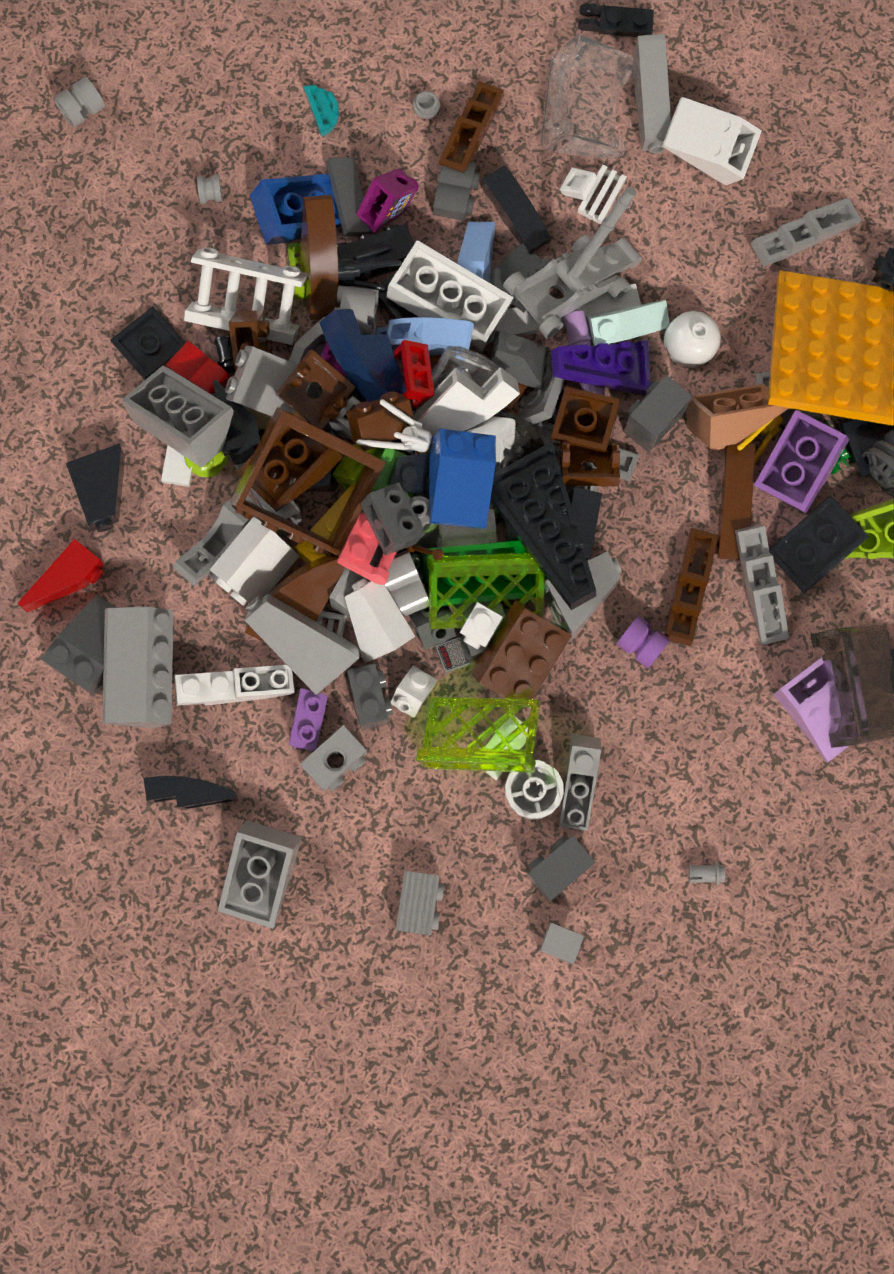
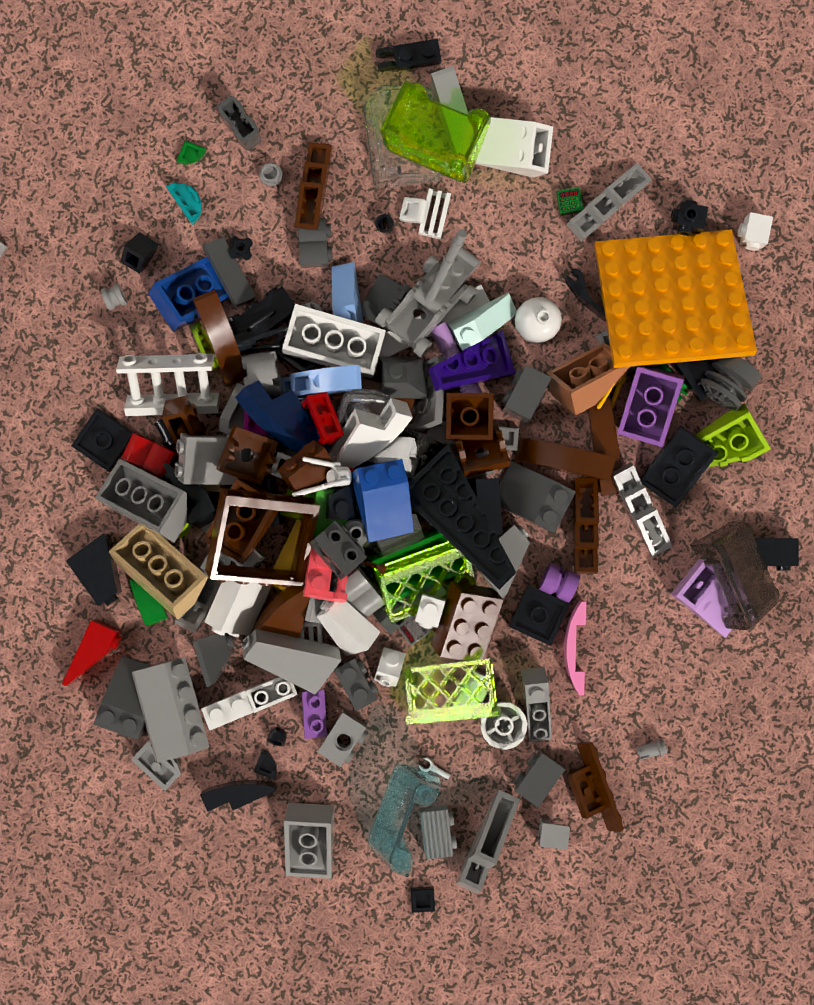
camera: 10 degrees left, 10 degrees up
magenta torso [356,169,419,233] -> none
black slope [482,165,551,254] -> none
none -> tan slope [109,524,208,620]
none -> black brick [120,232,159,274]
none -> green slope [129,579,168,626]
none -> light grey wing [131,740,182,791]
none -> green tile [176,140,207,165]
none -> dark grey slope [193,633,235,687]
none -> dark grey brick [218,96,261,151]
none -> black plate [229,236,253,260]
none -> black tile [254,749,277,780]
none -> black hinge [267,727,287,747]
none -> clear light blue windscreen [368,763,441,877]
none -> black hinge [375,214,395,234]
none -> clear neon green windscreen [380,81,491,183]
none -> black tile [411,886,435,913]
none -> white hand [419,757,451,779]
none -> light grey slope [456,790,520,894]
none -> dark grey slope [499,461,576,533]
none -> black plate [508,584,570,646]
none -> reddish brown slope [514,438,616,481]
none -> tile [556,187,583,215]
none -> bright pink slope [564,601,586,695]
none -> black arm [565,269,606,322]
none -> reddish brown bracket [566,742,624,832]

